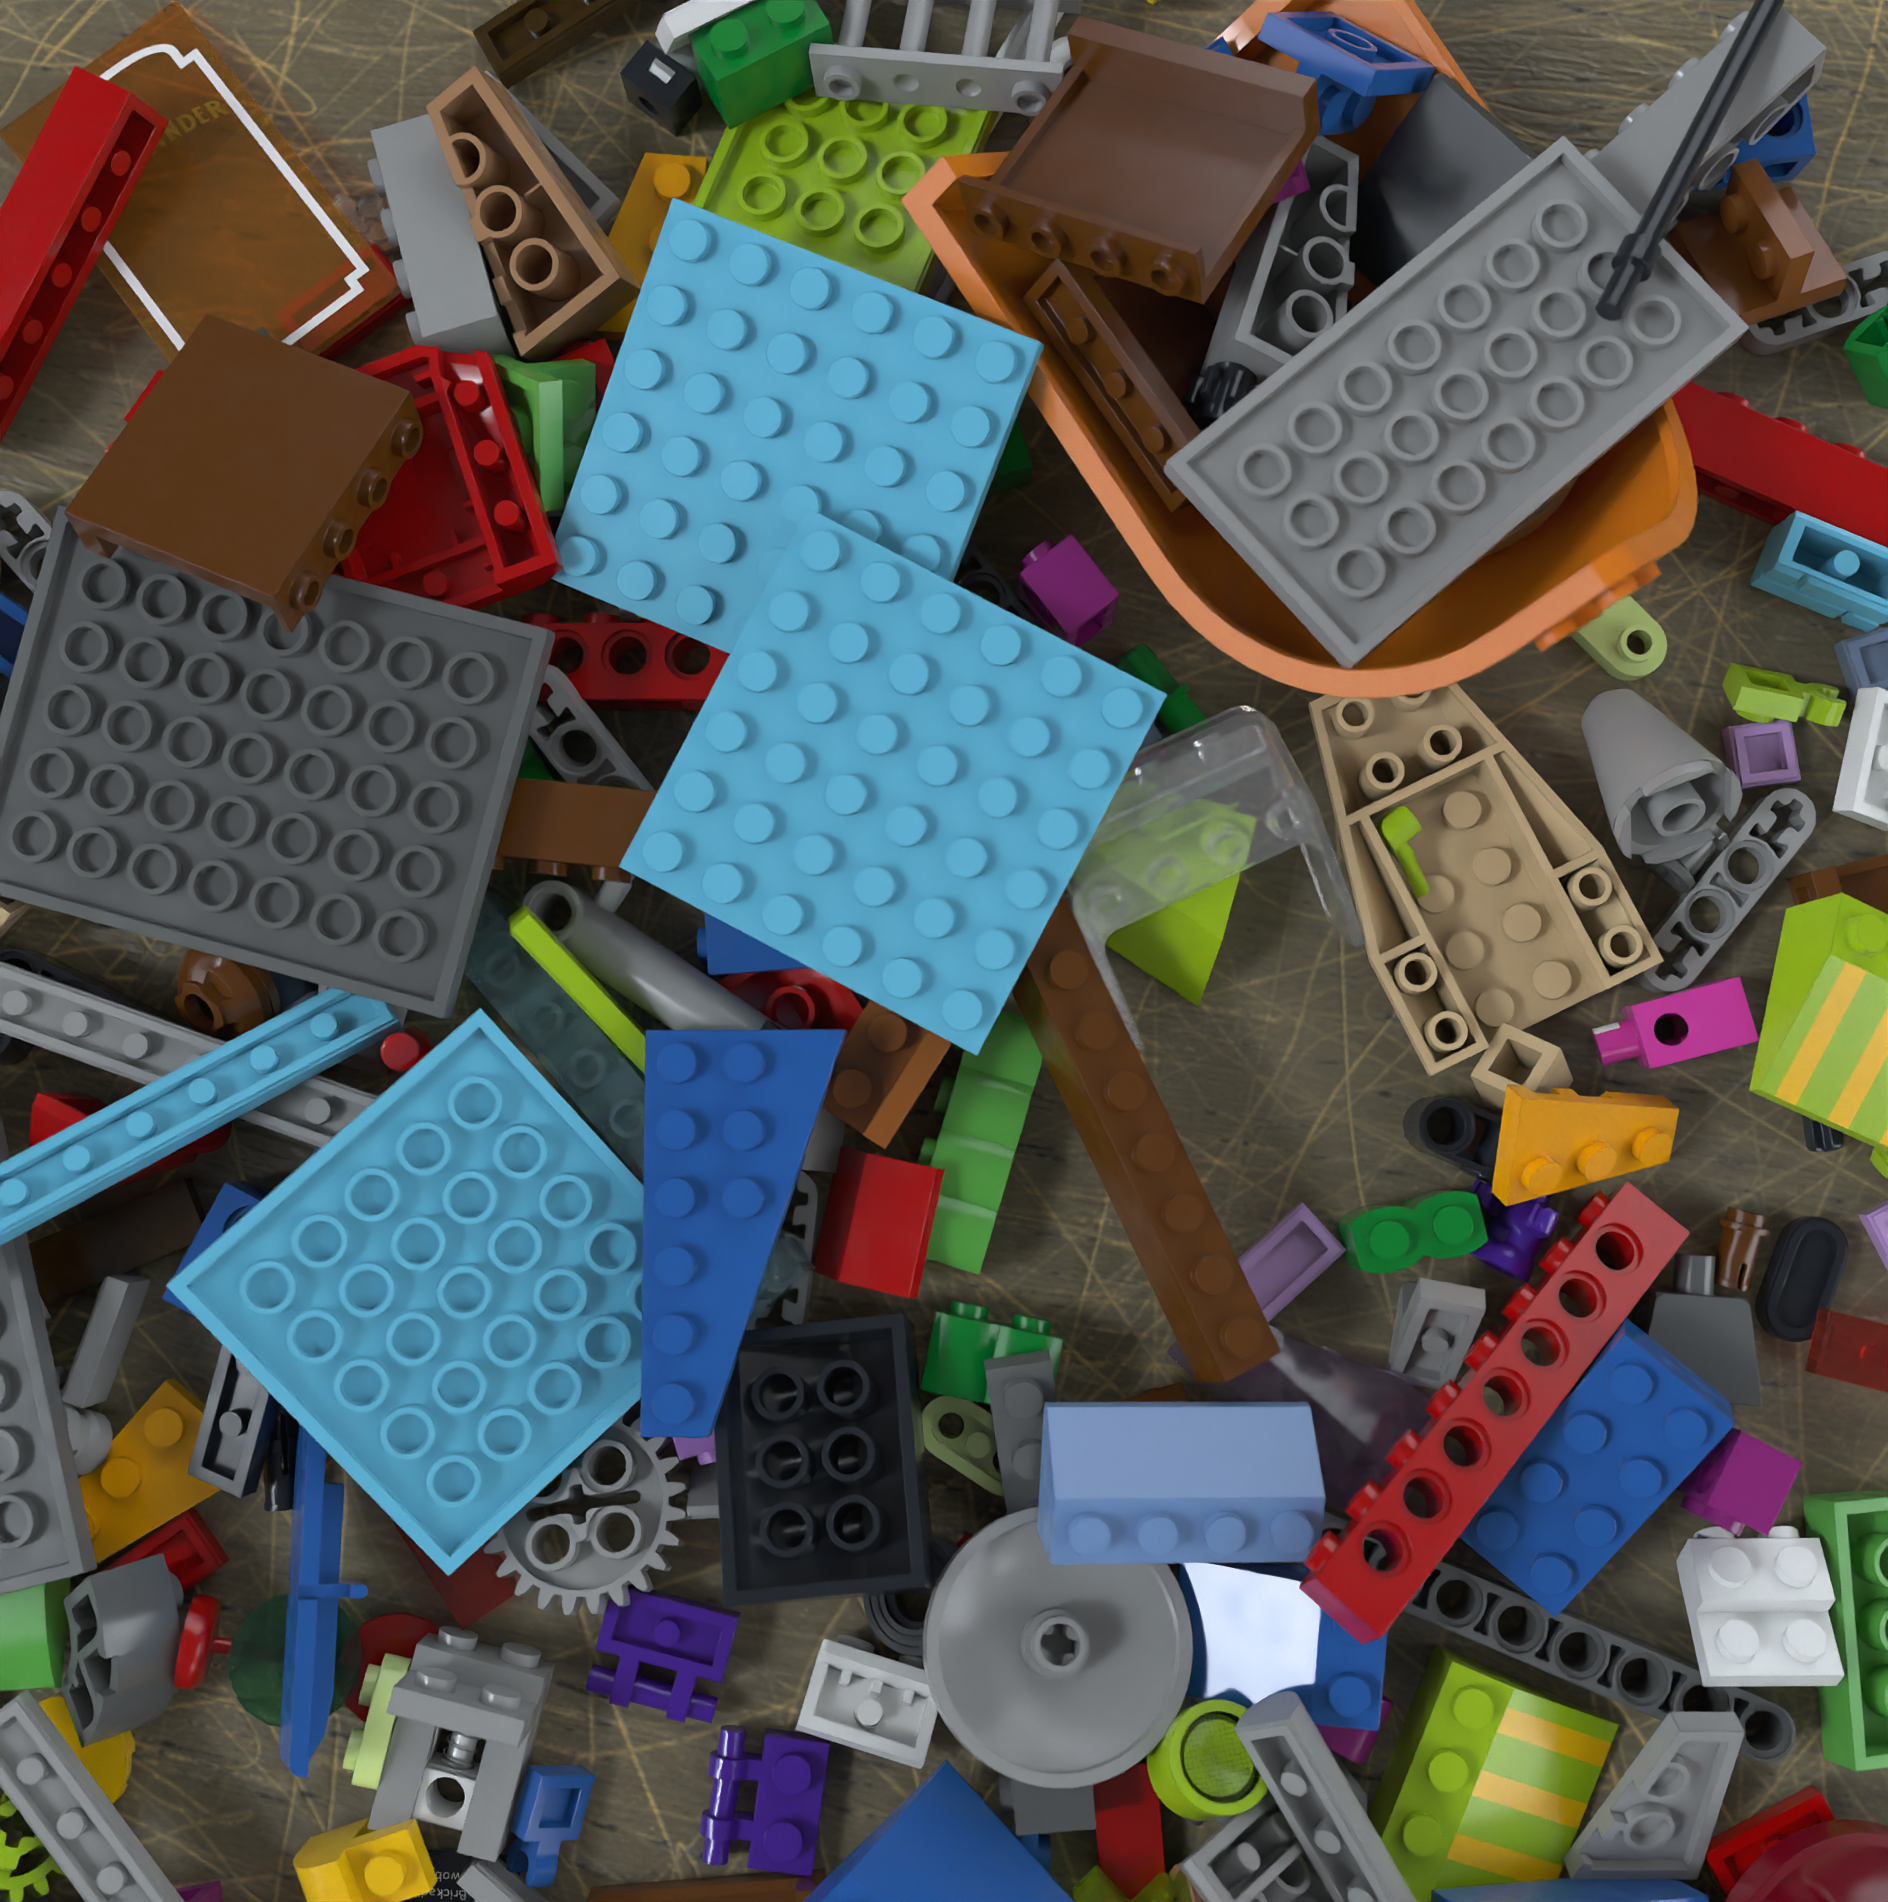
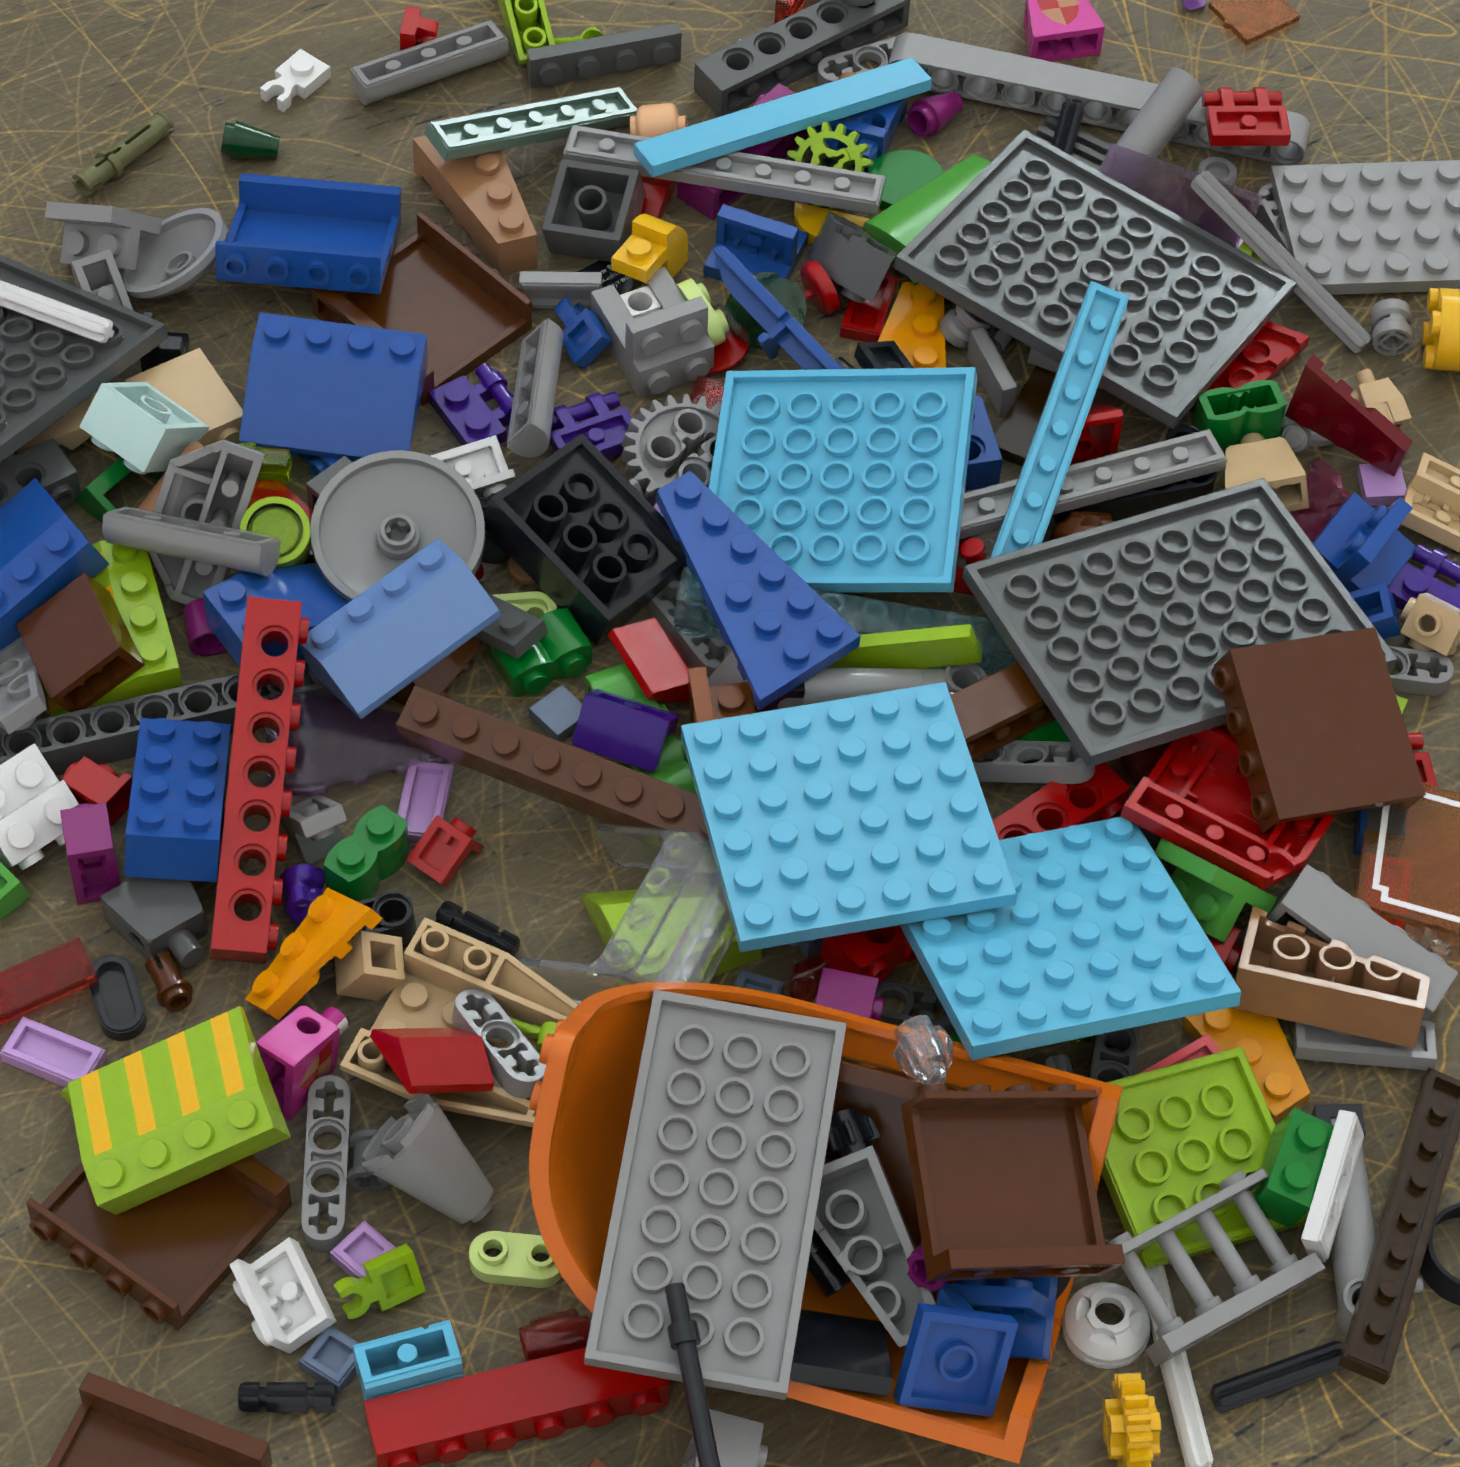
camera: 135 degrees right, 30 degrees down
none -> reddish brown brick [16,572,145,712]
none -> red brick [61,756,132,827]
none -> red slope [370,1028,495,1094]
none -> red bracket [406,815,484,887]
none -> black axle [435,901,520,957]
none -> light grey beam [452,989,546,1098]
none -> light grey brick [507,318,564,458]
none -> sand blue tile [529,685,583,742]
none -> dark purple panel [572,689,680,771]
none -> blue bracket [704,204,808,300]
none -> clear rock [893,1015,953,1086]

